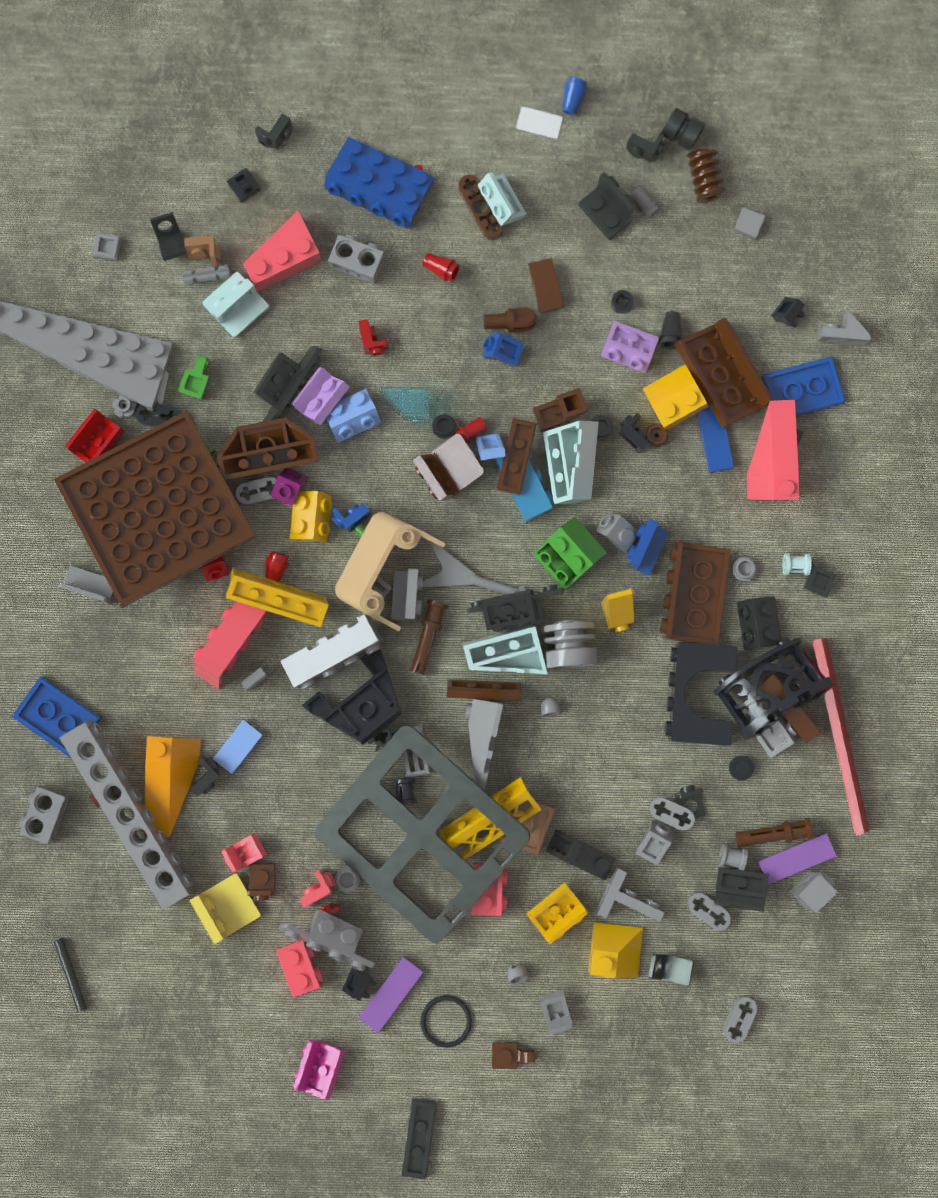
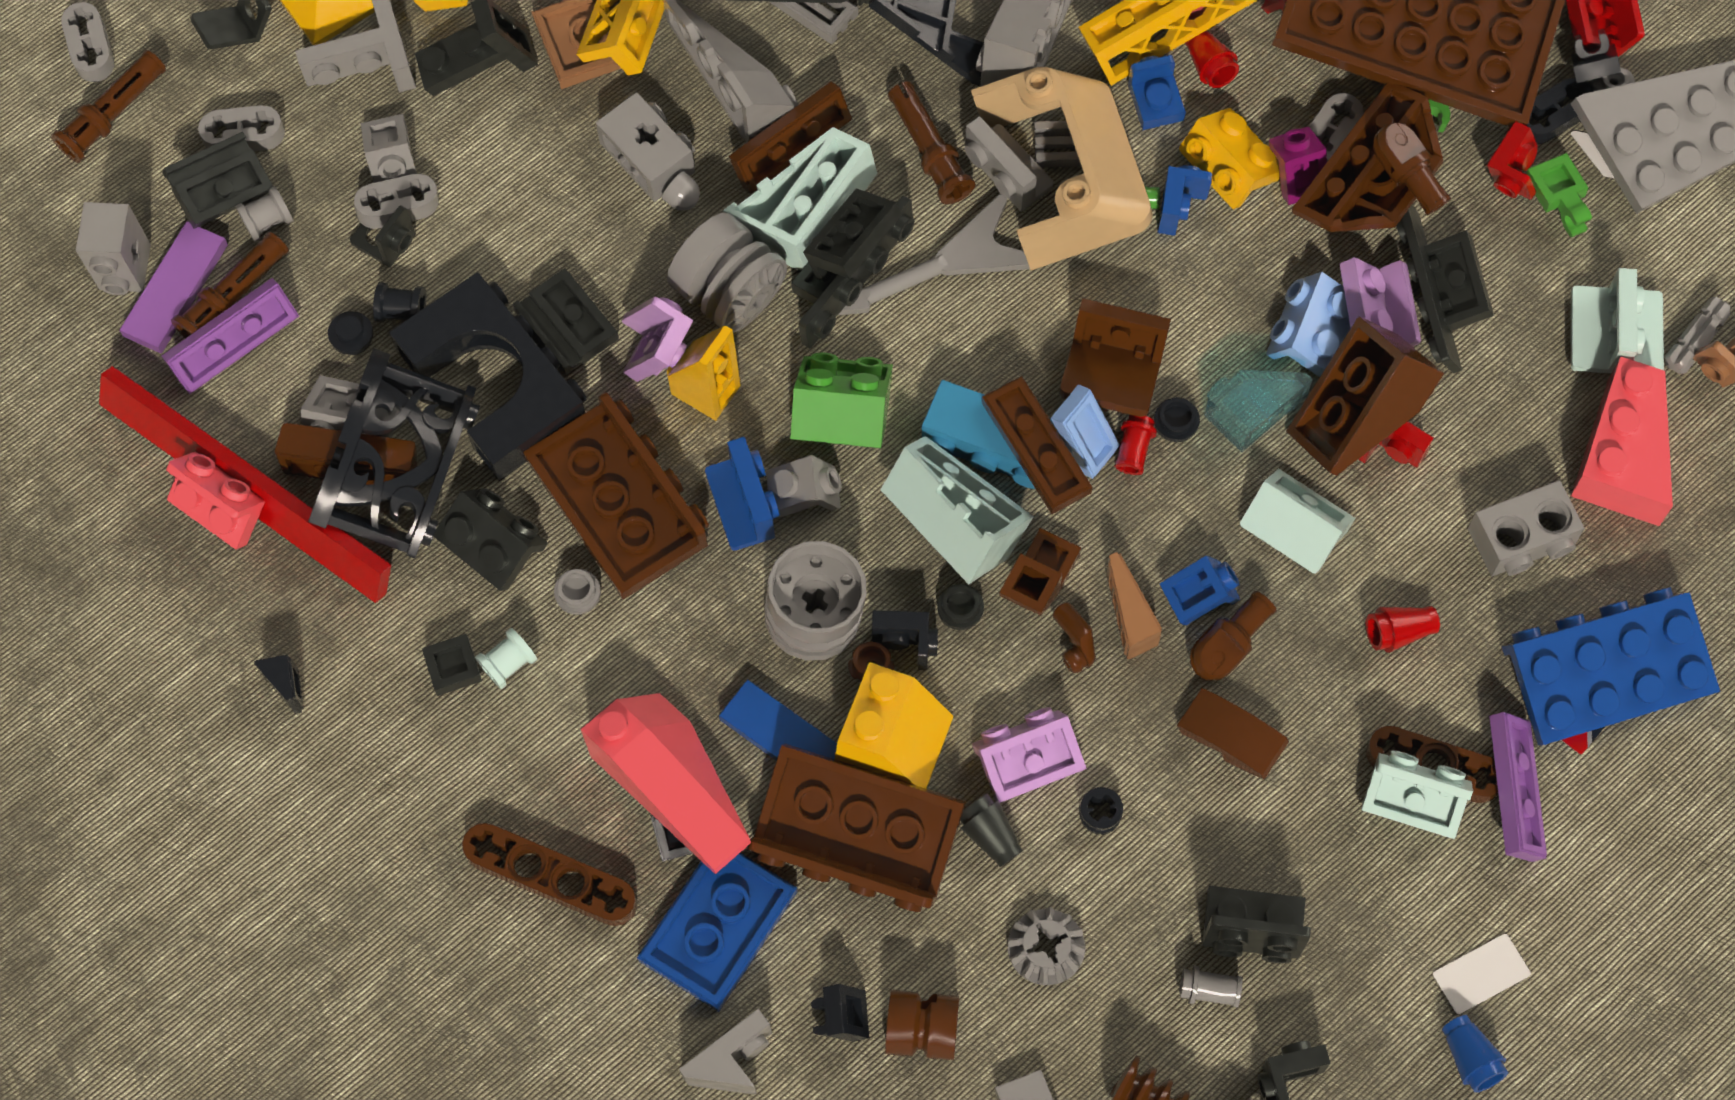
camera: 145 degrees right, 15 degrees down
none -> reddish brown pin [51,50,166,163]
none -> medium lavender tile [162,278,299,394]
none -> coral bracket [166,451,265,550]
none -> black slope [254,655,304,714]
none -> black bush [373,282,427,322]
none -> reddish brown beam [462,823,637,926]
none -> pearl dark grey plate [512,268,619,376]
none -> light grey brick [596,92,695,202]
none -> lavender bracket [622,297,693,382]
none -> light grey wheel [764,541,867,661]
none -> reddish brown wheel [885,990,959,1061]
none -> light grey gear [1008,907,1086,985]
none -> reddish brown arm [1053,602,1096,673]
none -> medium nougat slope [1107,552,1162,659]
none -> blue bracket [1128,55,1186,131]
none -> light aqua panel [1240,468,1356,573]
none -> reddish brown slope [1286,316,1444,476]
none -> reddish brown arm [1373,122,1451,216]
none -> red bracket [1487,121,1538,200]
none -> medium lavender tile [1489,712,1547,862]
none -> black tile [1571,29,1621,83]

